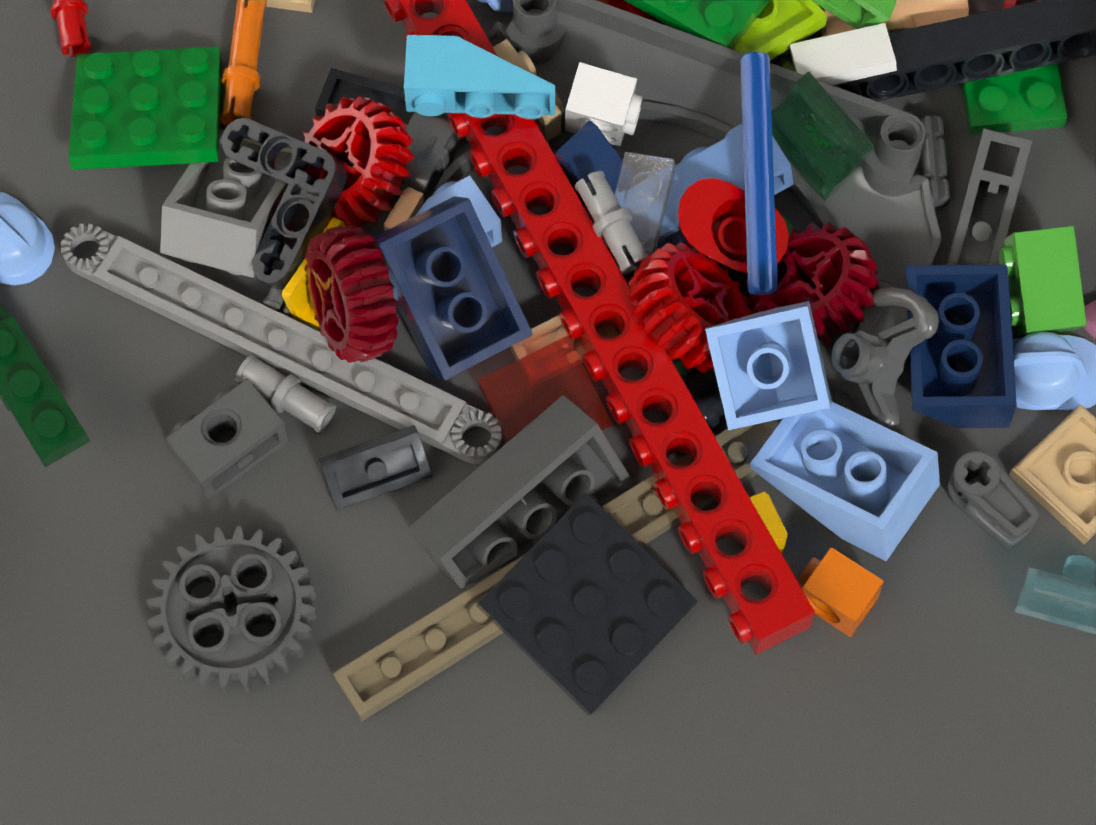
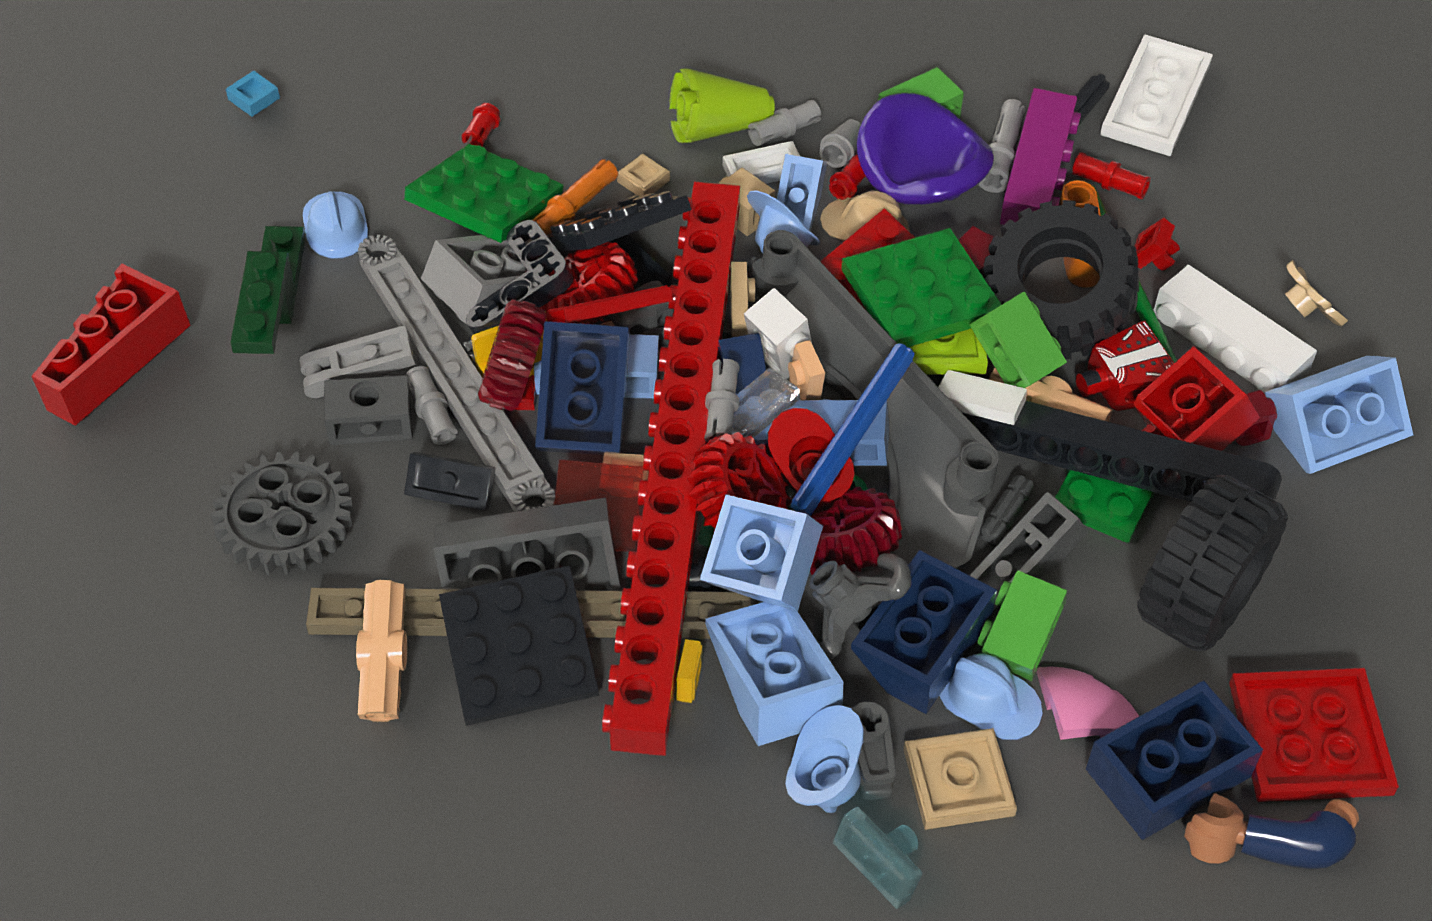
camera: 30 degrees right, 15 degrees down
medium azure slope [404,35,555,119] -> none
clear green slope [771,71,875,201] -> none
orange brick [798,547,884,638] -> none
none -> light grey plate [299,325,416,398]
none -> light nougat piece [356,580,407,722]
none -> black plate [546,191,692,251]
none -> red tile [546,285,673,323]
none -> light nougat plate [785,340,825,400]
none -> light blue piece [785,705,864,813]

